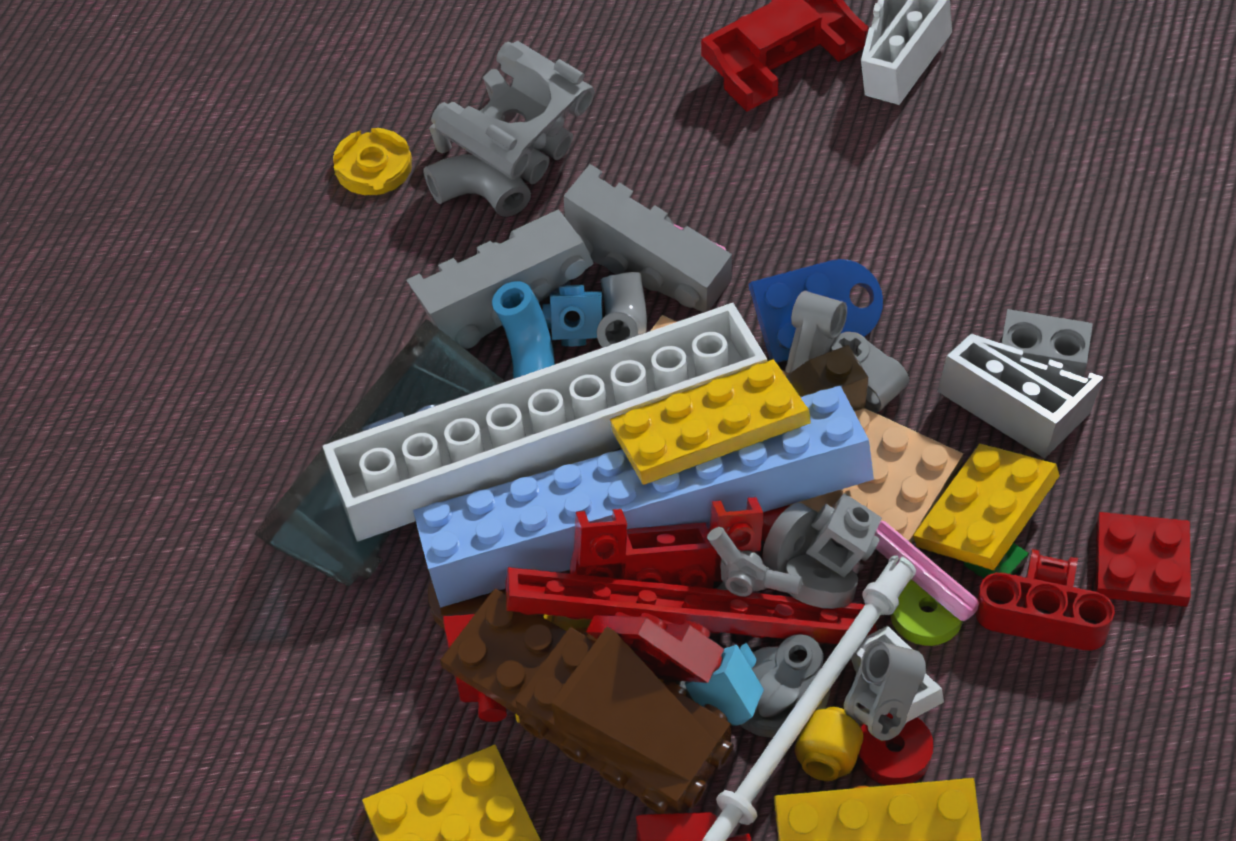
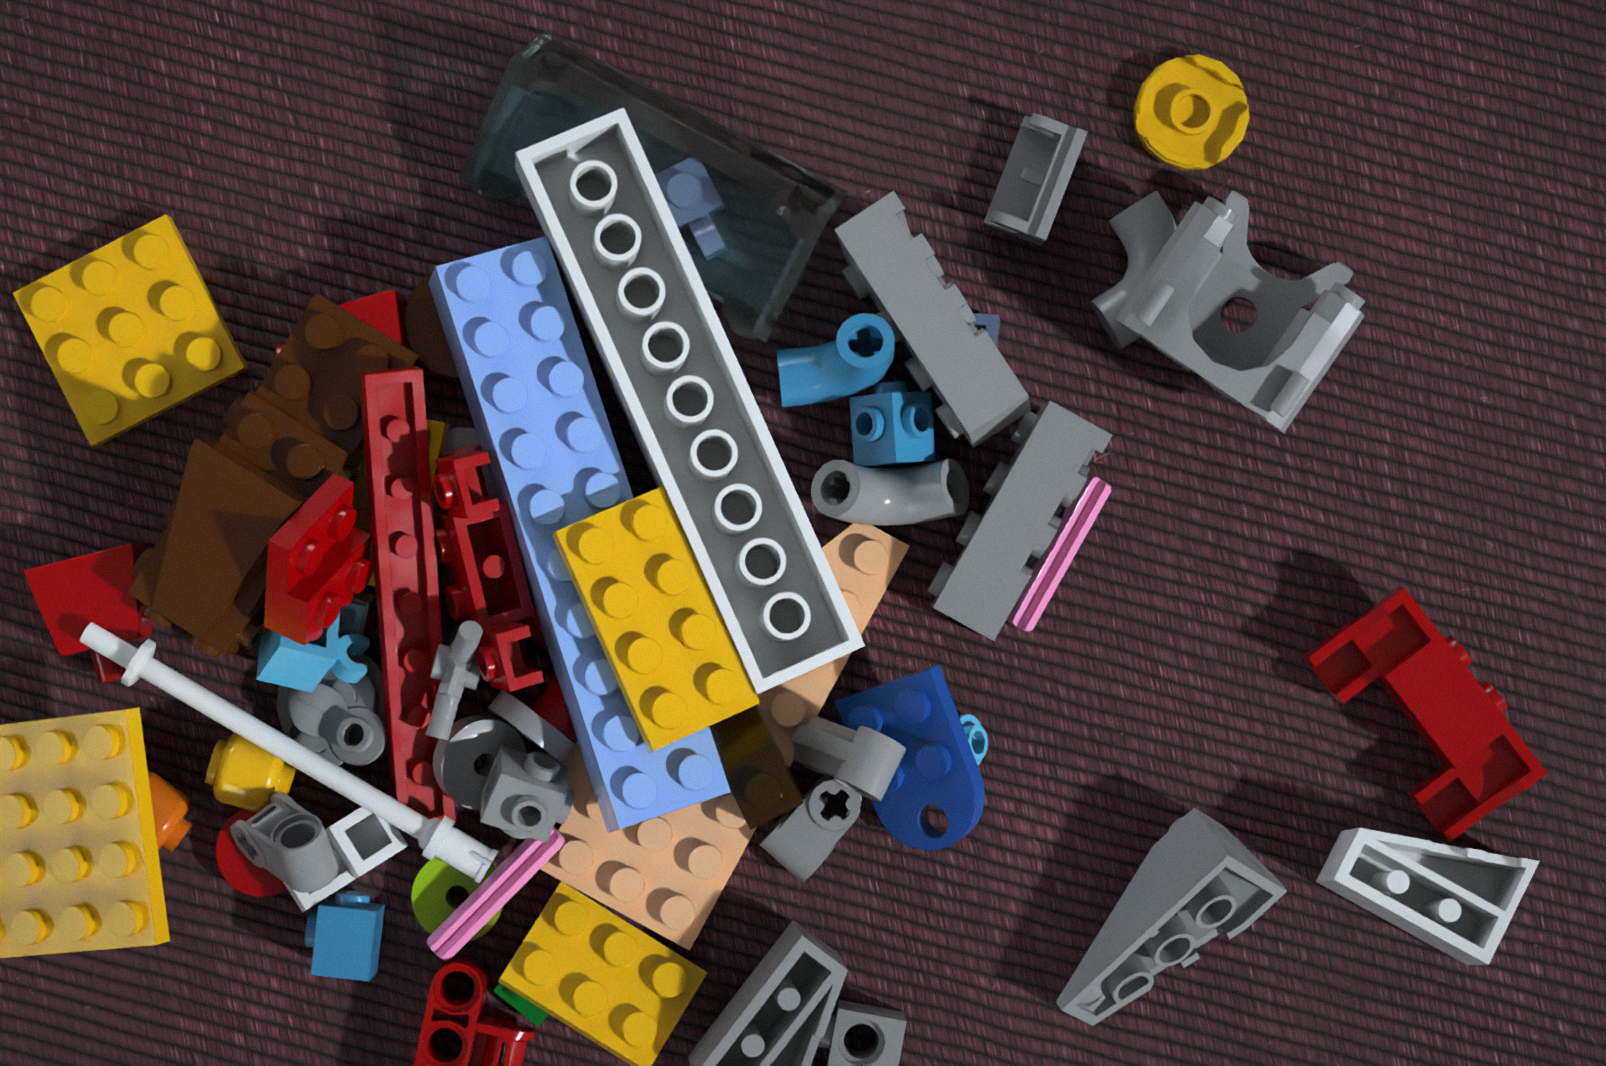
camera: 85 degrees right, 35 degrees up
none -> dark azure brick [305,890,385,981]
none -> light grey hinge [983,113,1088,246]
none -> light grey wedge [1056,808,1287,1026]

